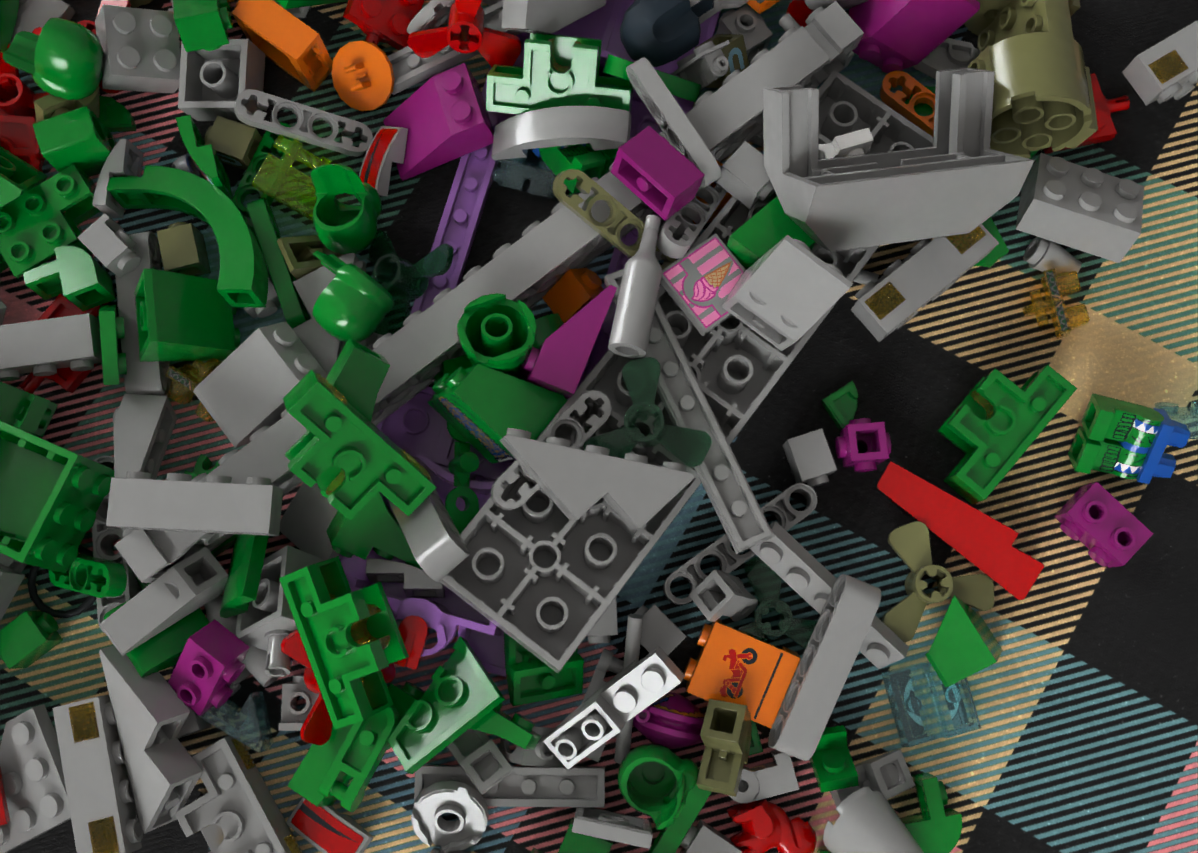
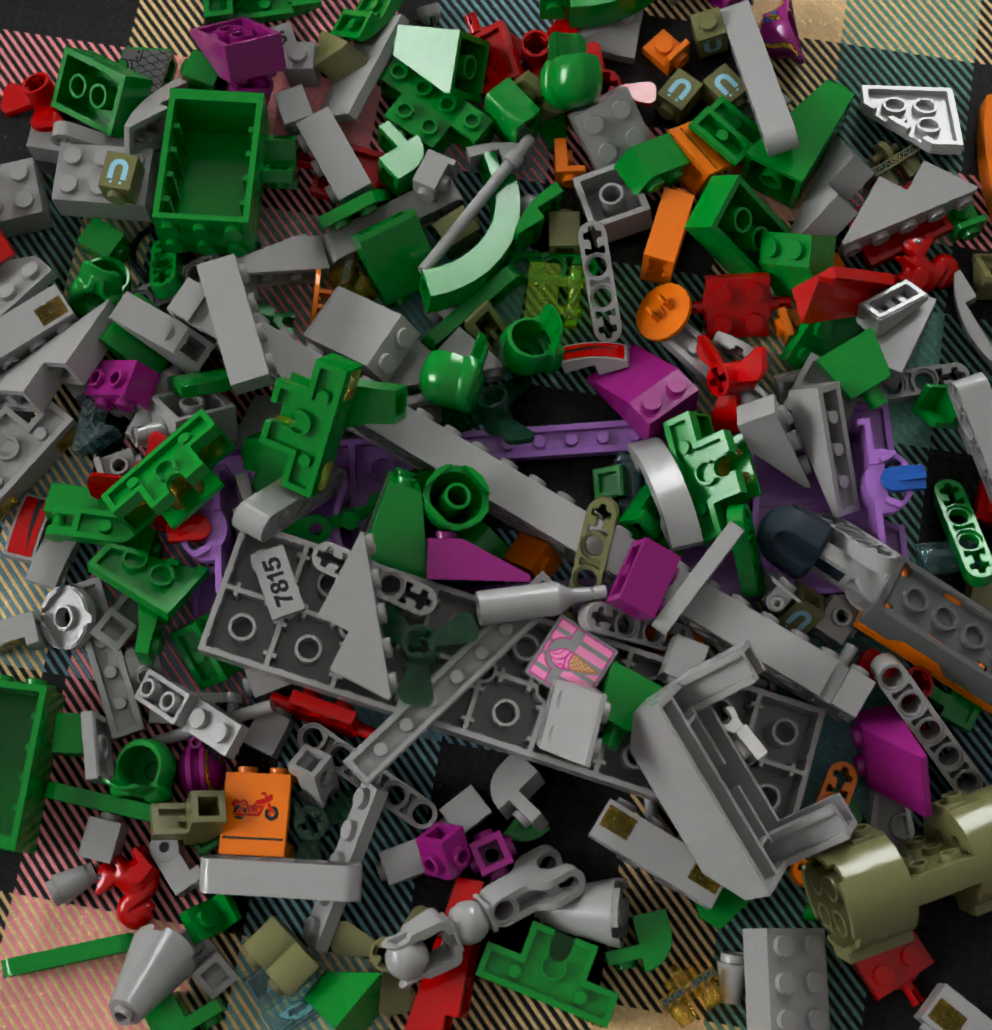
camera: 70 degrees right, 5 degrees down
none -> light grey slope [25,537,81,589]
none -> green piece [68,256,132,318]
none -> olive brick [242,915,324,997]
none -> light grey tile [250,544,306,621]
none -> red plate [270,689,377,740]
none -> orange piece [309,269,333,326]
none -> light grey brick [375,839,425,887]
none -> light grey piece [381,844,586,989]
none -> magenta brick [416,822,473,880]
none -> light grey bar [417,134,535,274]
none -> light grey brick [490,755,549,833]
none -> light grey cone [534,877,630,948]
none -> orange bracket [553,138,587,188]
none -> green tile [592,464,629,500]
none -> green brick [604,908,672,972]

